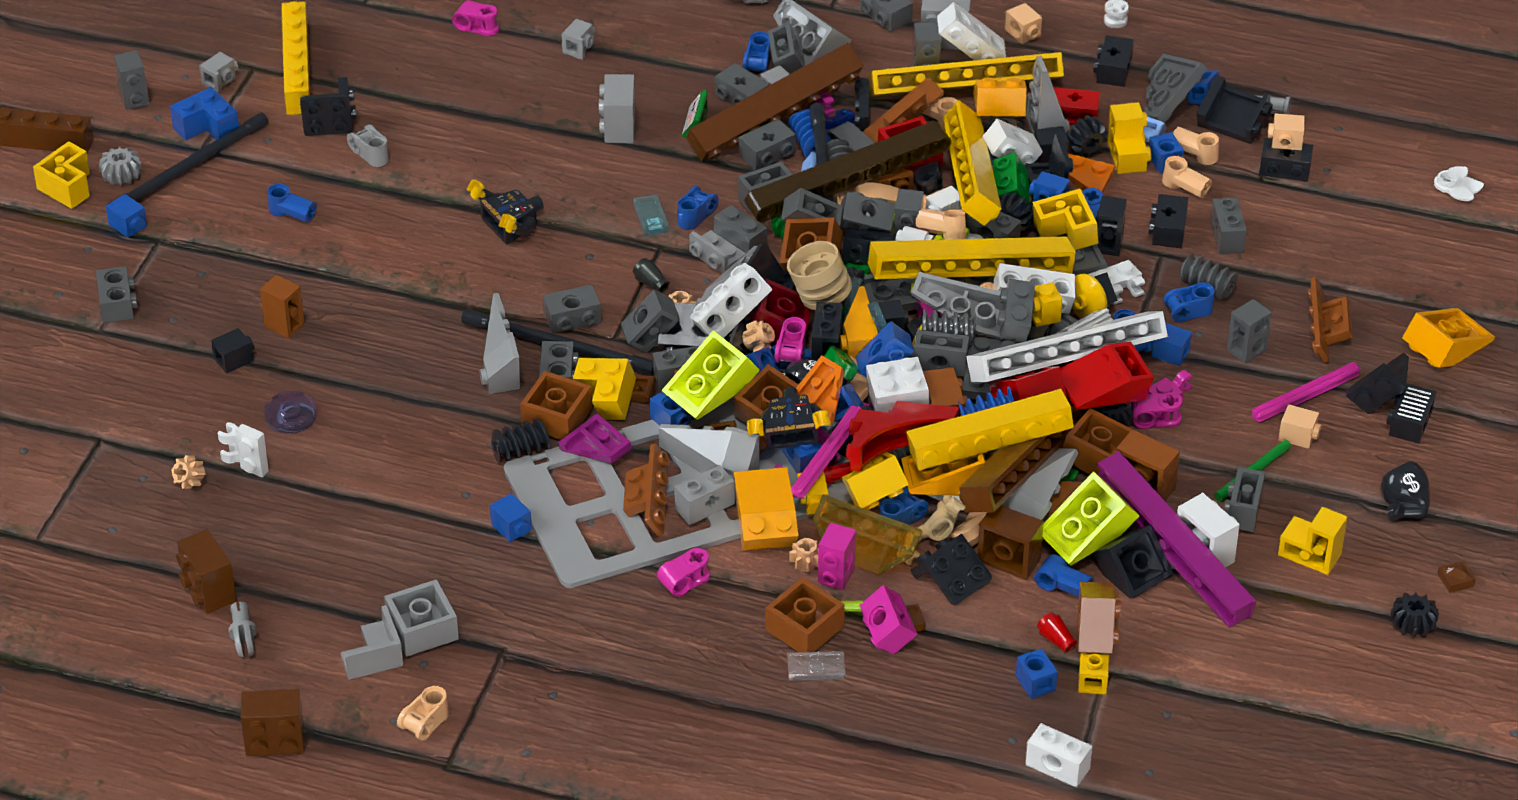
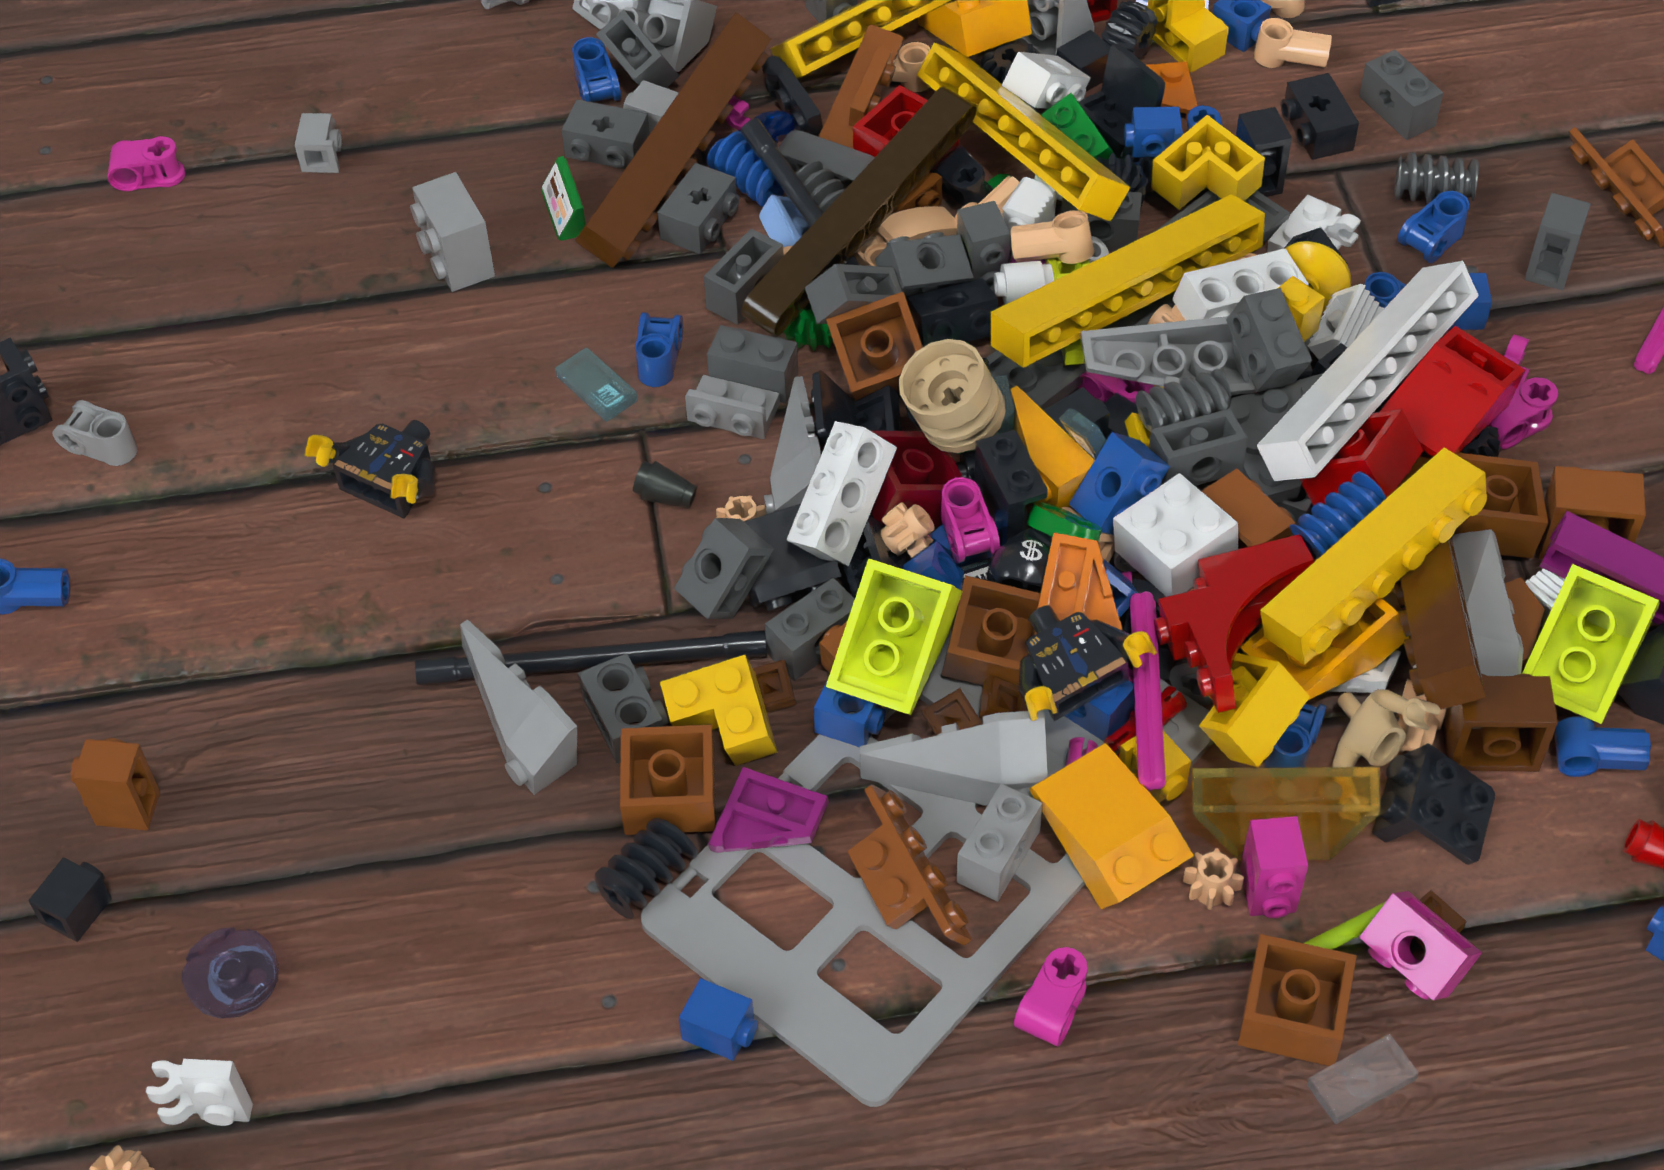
camera: 25 degrees left, 10 degrees up
dark grey brick [543,284,601,334] -> none

